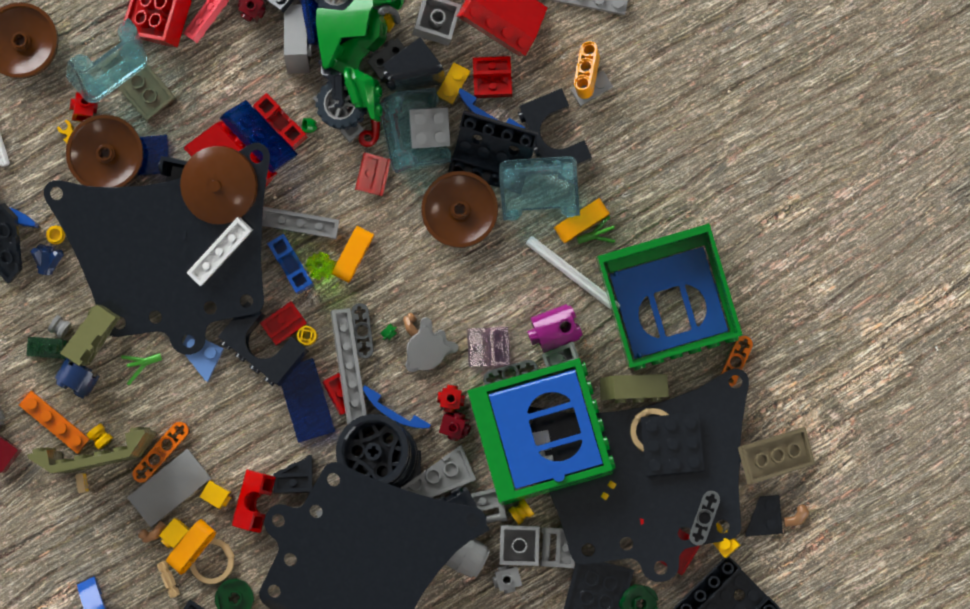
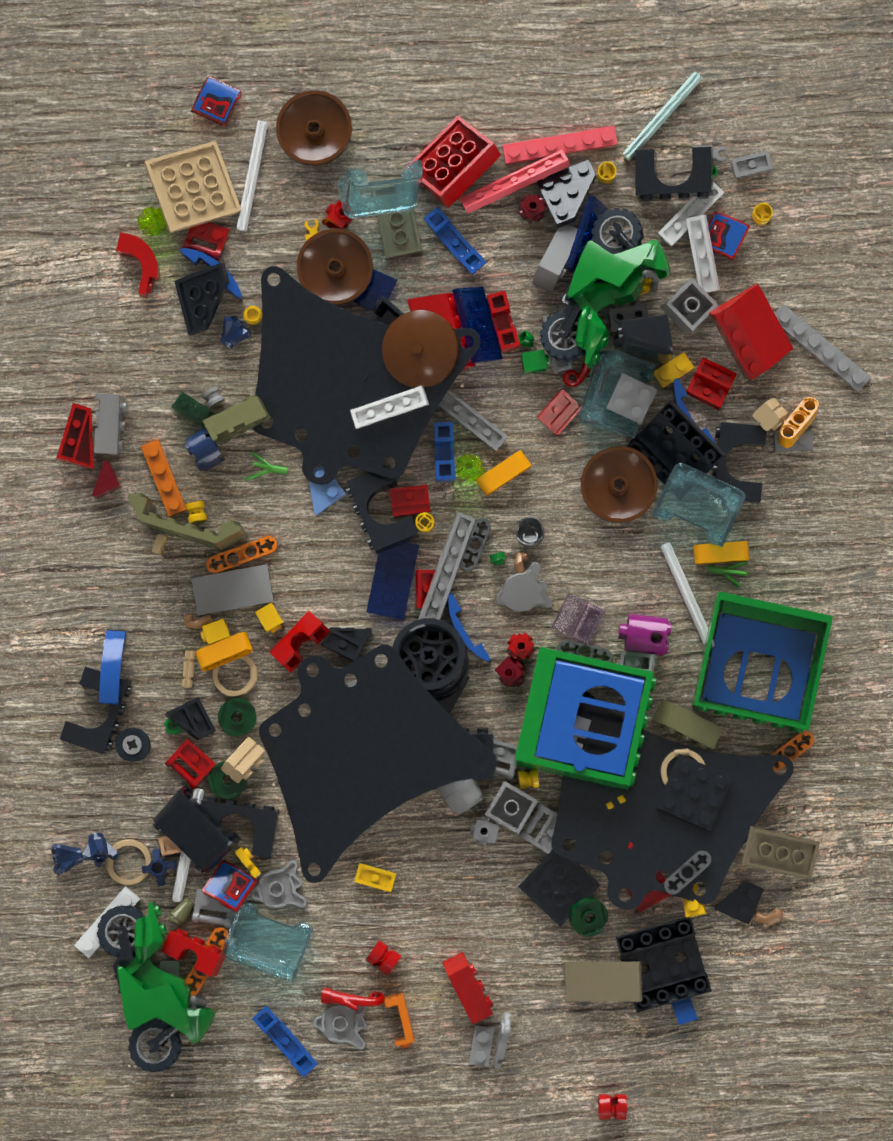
camera: 30 degrees right, 0 degrees up
light grey wing [401,445,476,498] -> none
none -> blue slope [423,207,487,275]
none -> dark grey hair [516,516,545,548]
none -> green brick [521,350,550,375]
none -> tan brick [752,398,787,431]

